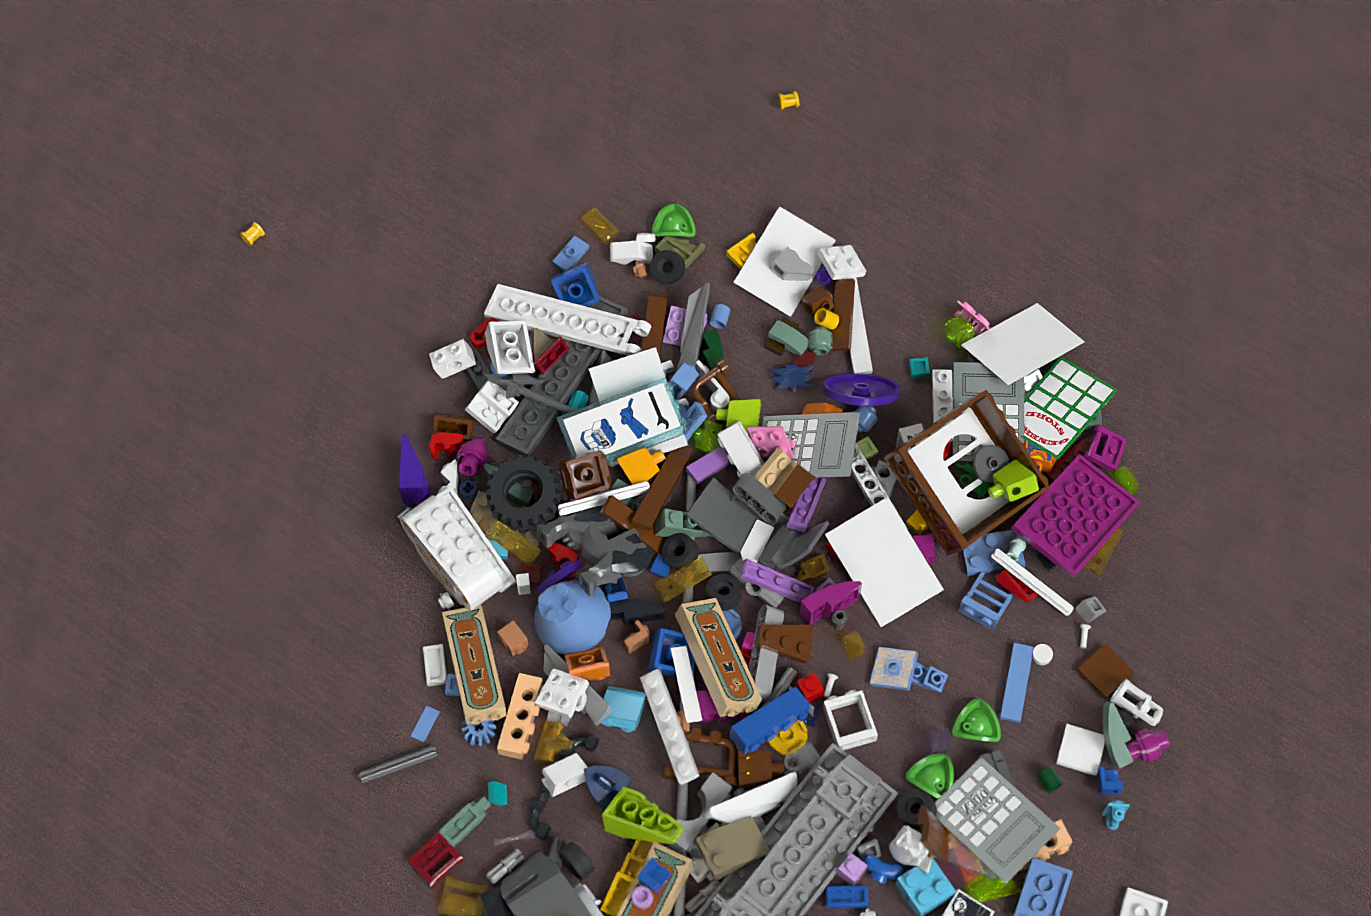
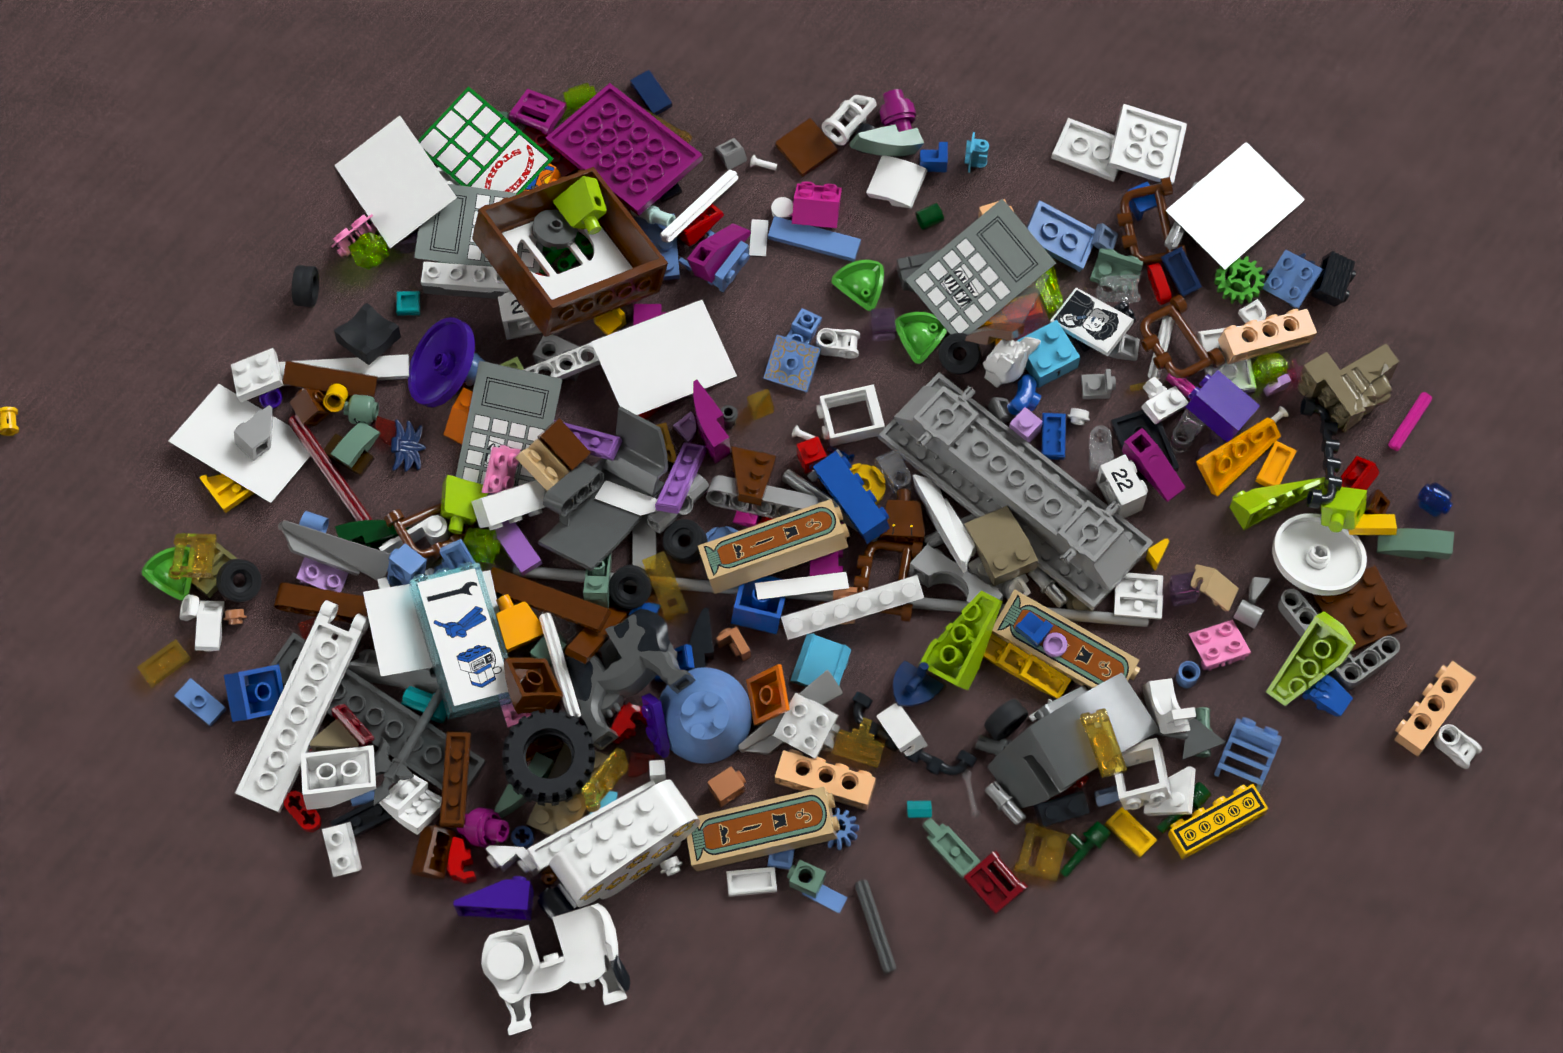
camera: 85 degrees left, 5 degrees up
none -> clear yellow plate [168,533,217,580]
none -> dark red axle [288,414,372,521]
none -> black tyre [292,265,319,307]
none -> black brick [334,303,401,365]
none -> reddish brown tile [440,732,471,828]
none -> white animal [481,903,630,1035]
none -> dark blue tile [630,70,672,117]
none -> magenta slope [687,224,751,283]
none -> white sticker [749,219,769,256]
none -> sand green brick [787,859,826,898]
none -> dark pink slope [792,182,842,228]
none -> white piece [816,328,860,359]

